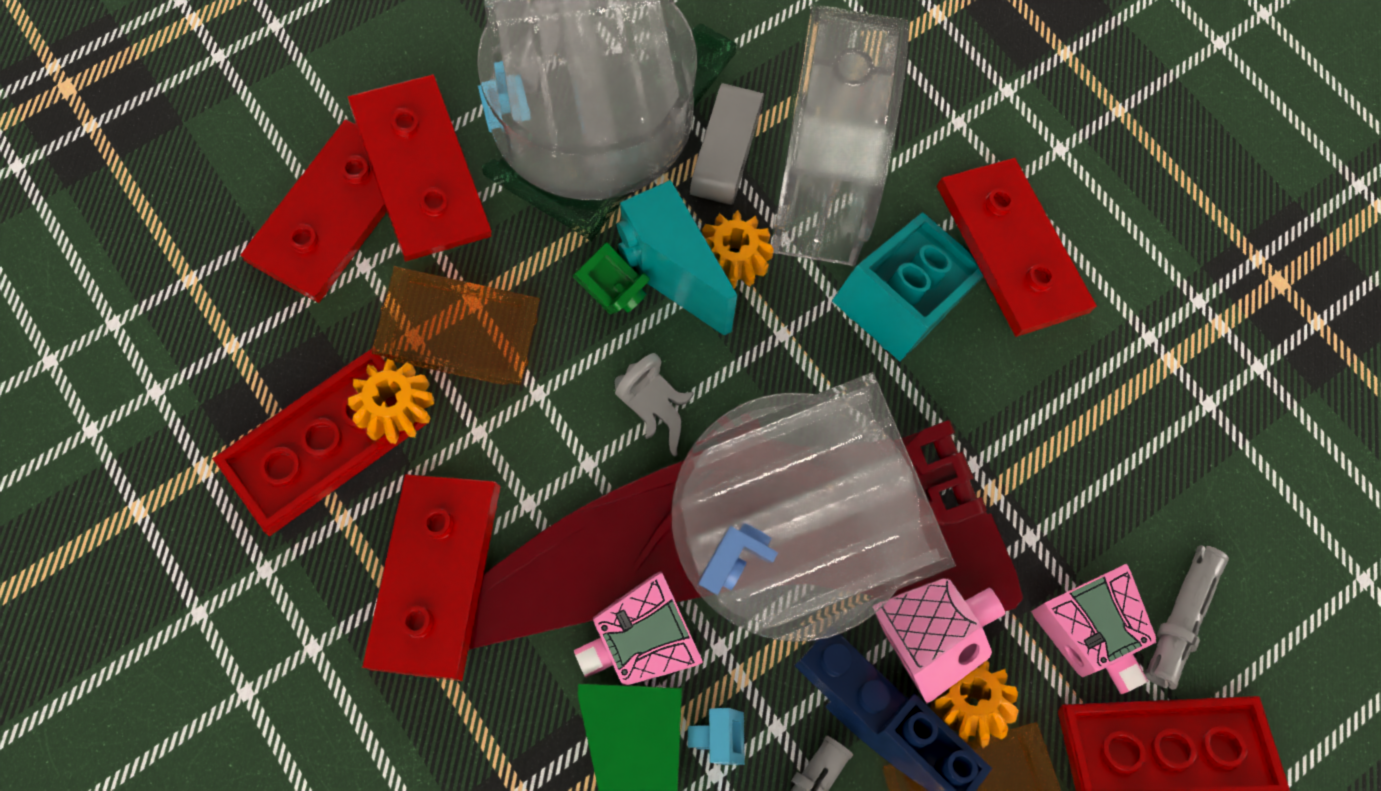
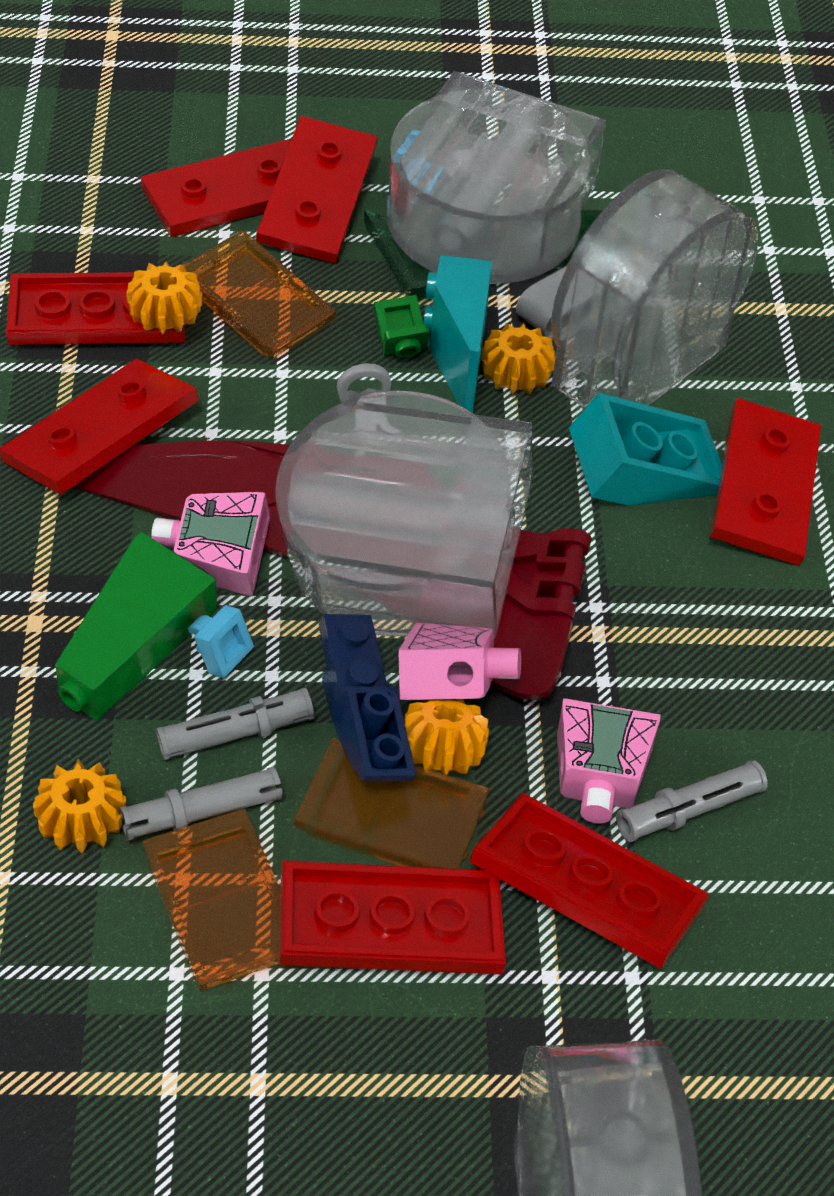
camera: 35 degrees right, 20 degrees down
medium blue bracket [697,523,778,595] -> none

